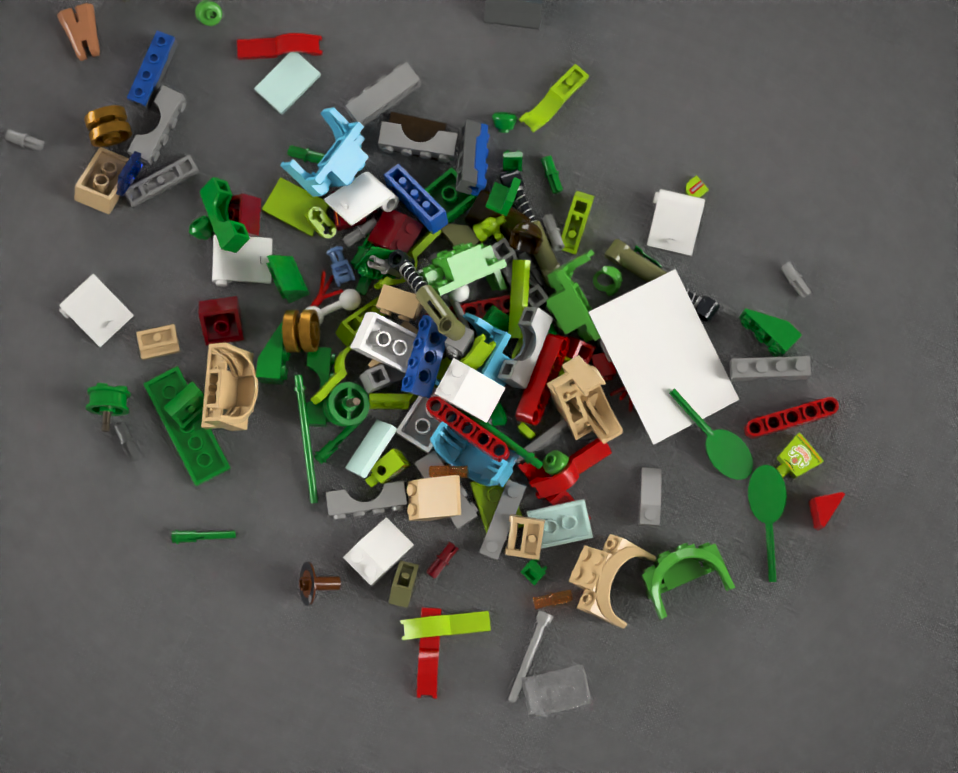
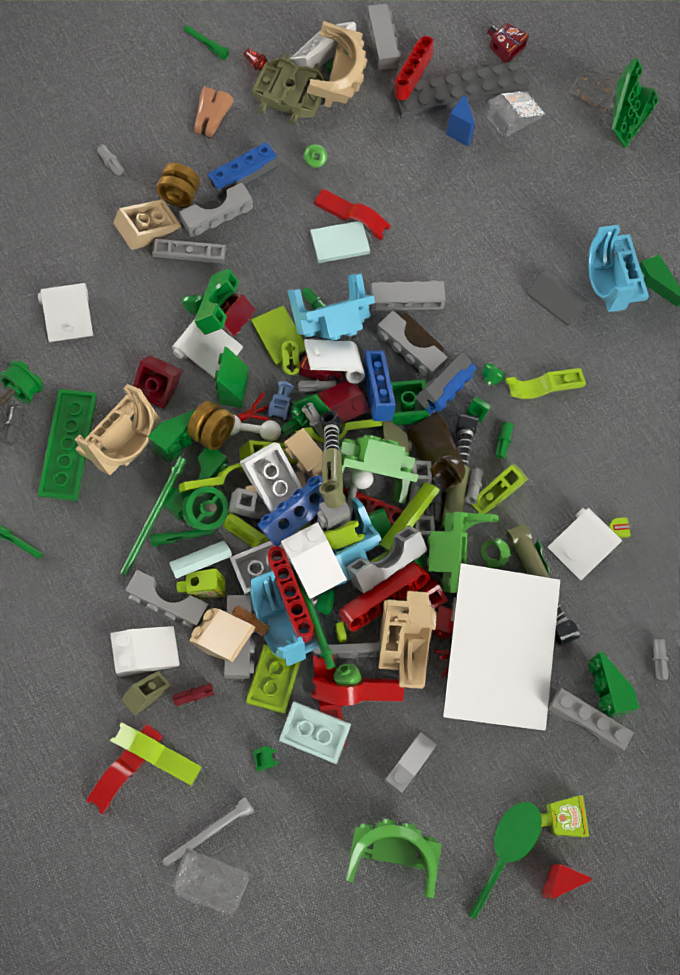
camera: 25 degrees right, 10 degrees down
clear blue plate [116,151,143,197] -> none
tan plate [136,324,180,360] -> none
green panel [163,382,204,429] -> none
reddish brown piece [299,562,341,606] -> none
lime piece [473,215,506,243] -> none
light grey plate [479,480,526,560] -> none
green panel [486,177,521,216] -> none
tan plate [504,514,545,560] -> none
clear orange axle [533,590,573,610] -> none
tan piece [569,534,656,629] -> none
green piece [669,388,753,480] -> none
red beam [744,397,839,439] -> none

